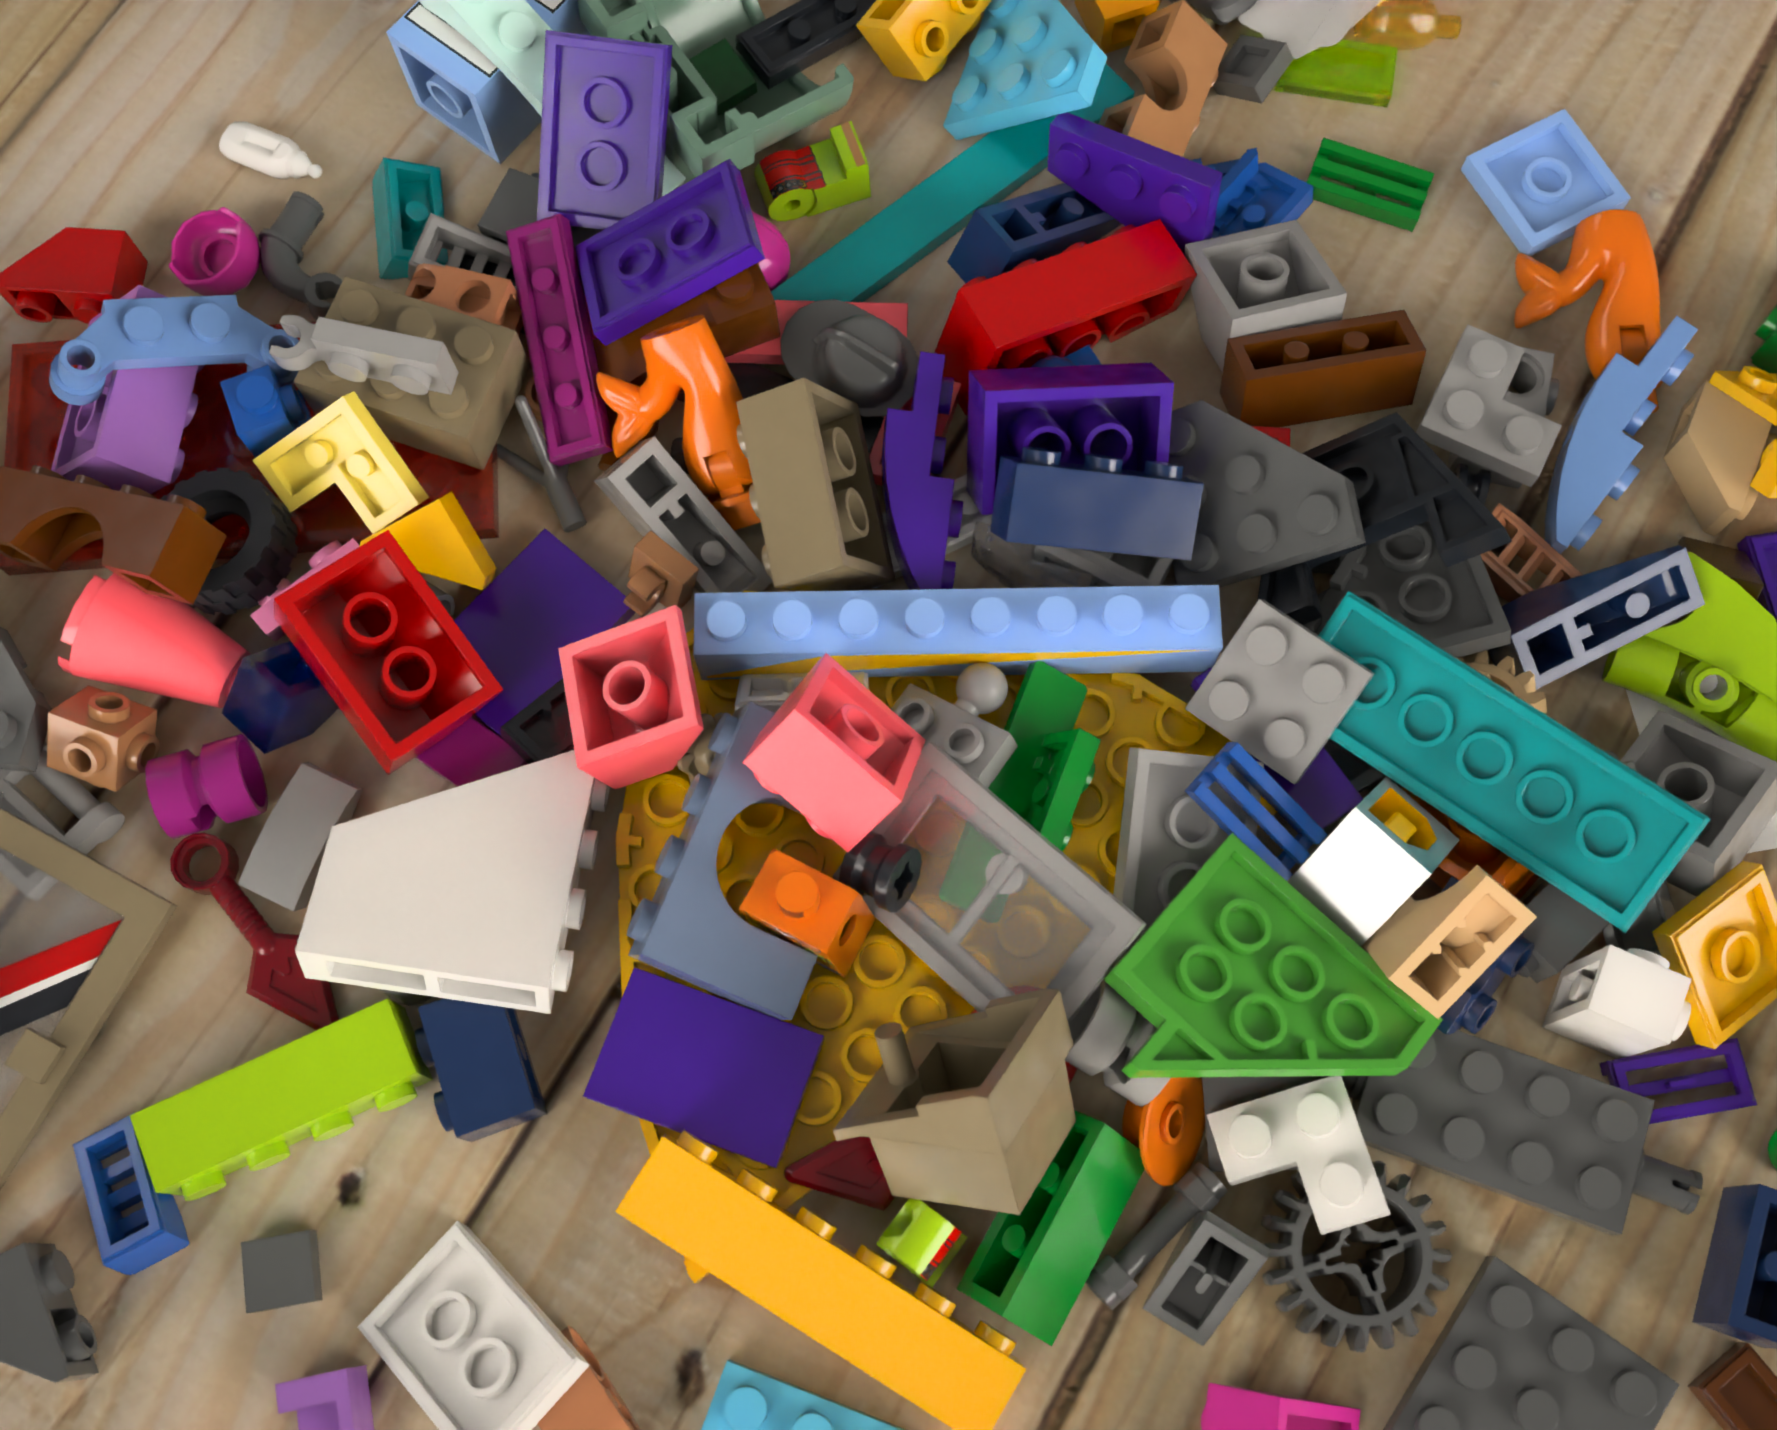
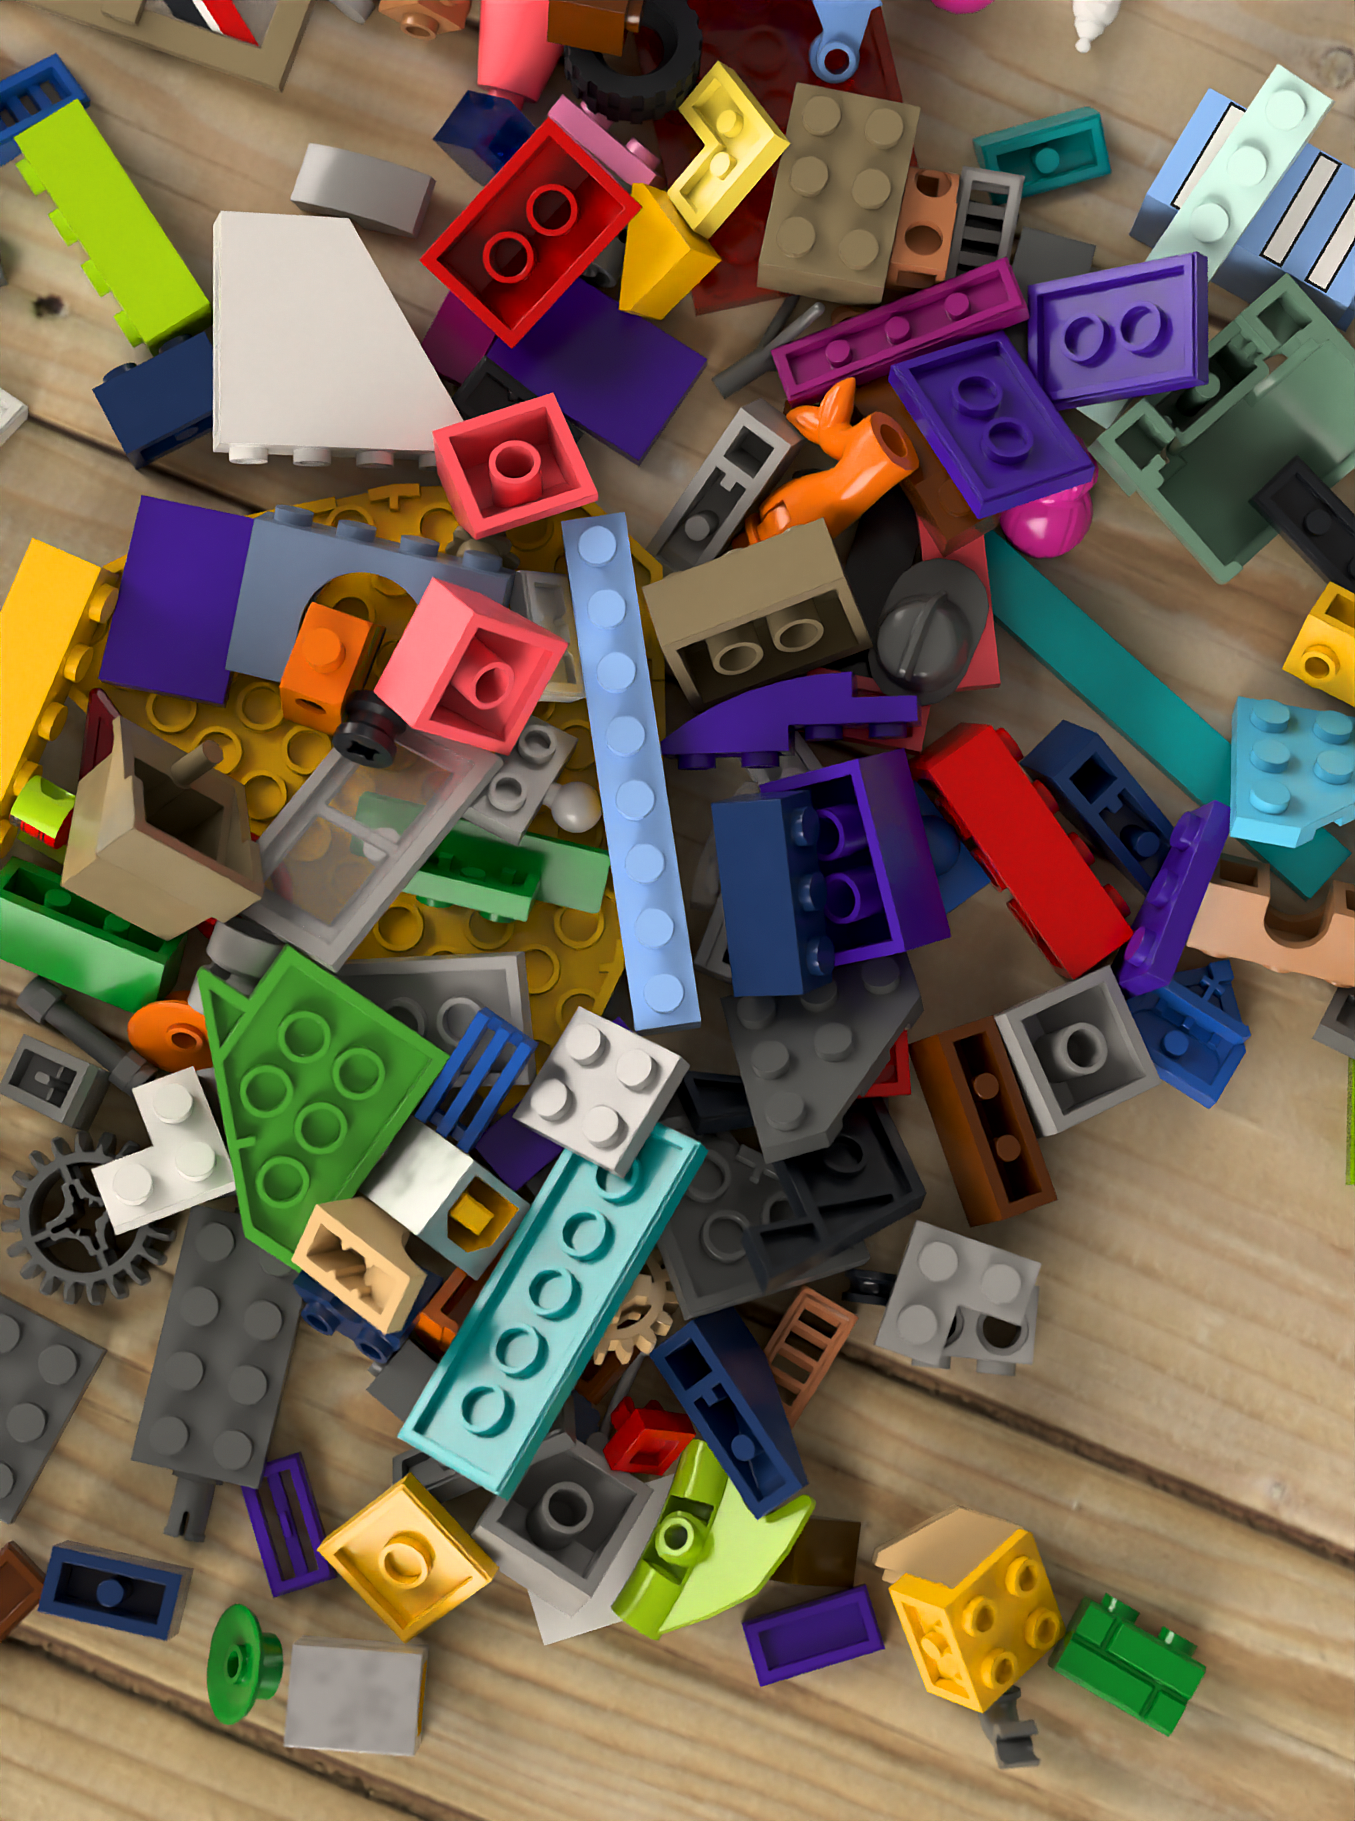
camera: 80 degrees right, 10 degrees up
magenta wheel [145,733,268,839] -> none
dark red piece [170,832,339,1030] -> none
blue brick [220,365,312,458] -> none
dark grey piece [258,191,342,320] -> none
light grey plate [269,315,459,395] -> none
medium nougat tile [623,531,699,617] -> none
dark green tile [689,38,758,116] -> none
lime leg [754,121,871,221] -> none
green tile [1306,137,1435,232] -> none
light blue plate [1460,109,1631,257] -> none
orange piece [1514,209,1663,414] -> none
white brick [1542,945,1691,1059] -> none
medium blue slope [1545,316,1698,554] -> none
none -> red tile [603,1396,696,1476]

